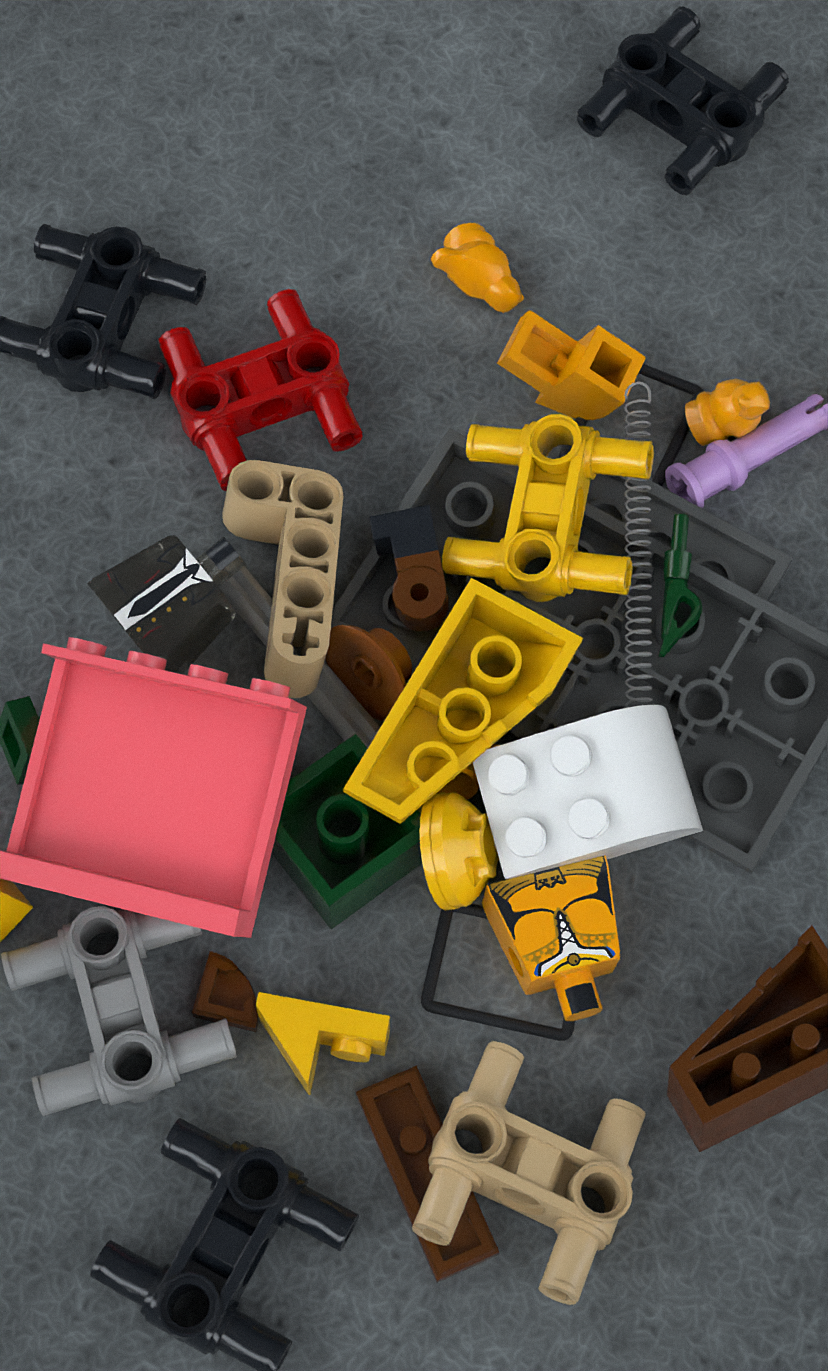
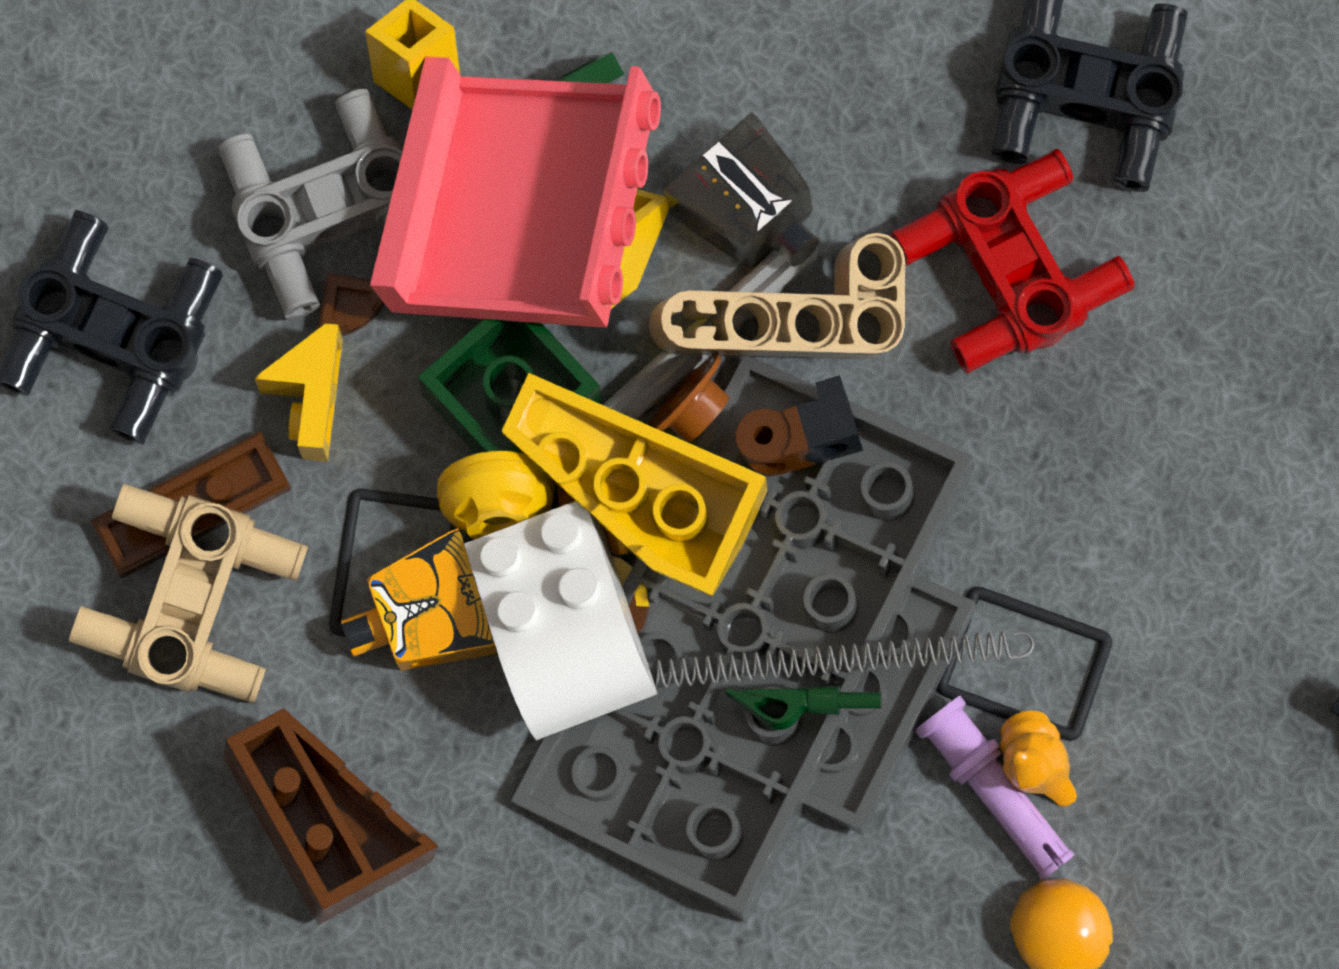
camera: 85 degrees right, 10 degrees up
light orange animal [431,223,524,313] -> none
yellow piece [442,414,654,602] -> none
light orange brick [497,310,646,420] -> none

